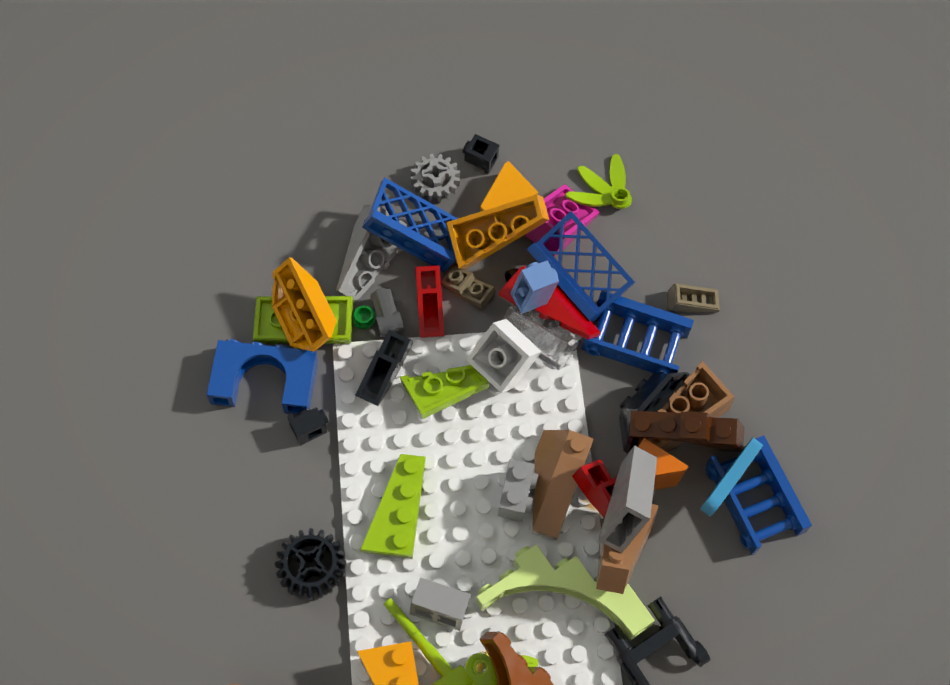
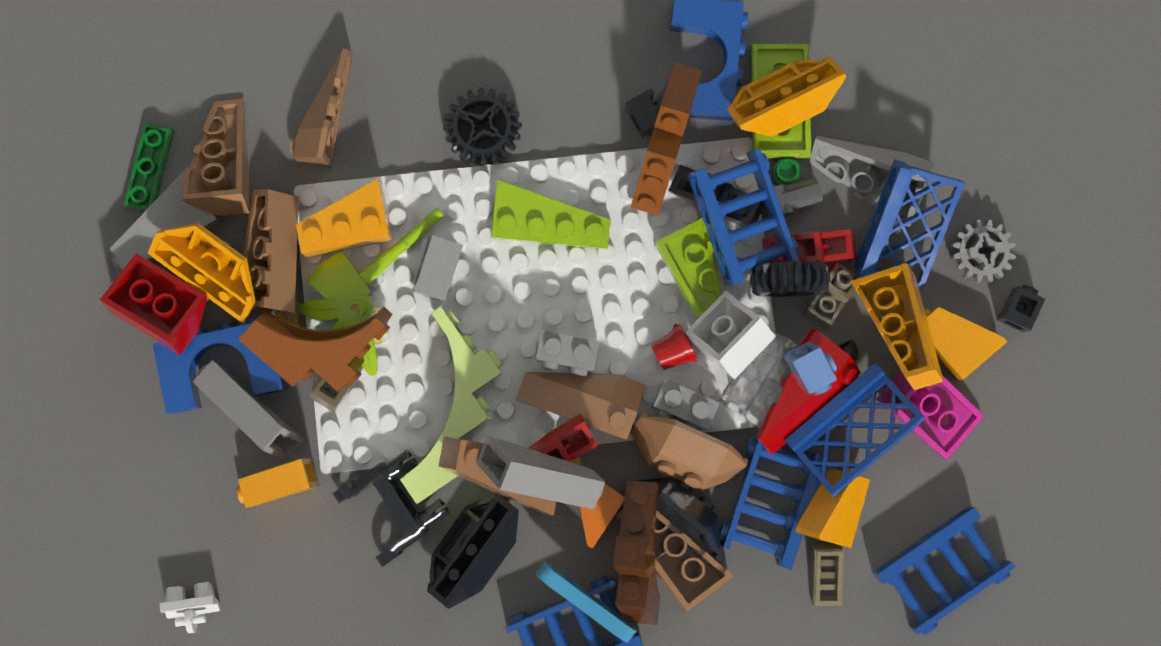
camera: 90 degrees right, 20 degrees up
lime plant [565,154,632,209] -> none
none -> black wedge [427,493,519,609]
none -> medium nougat wedge [630,413,748,490]
none -> dark orange arch [631,63,702,216]
none -> red piece [651,324,698,371]
none -> light grey brick [652,379,720,431]
none -> blue fence [687,148,799,285]
none -> black gear [750,261,830,297]
none -> light orange slope [795,468,870,548]
none -> blue fence [872,506,1016,634]

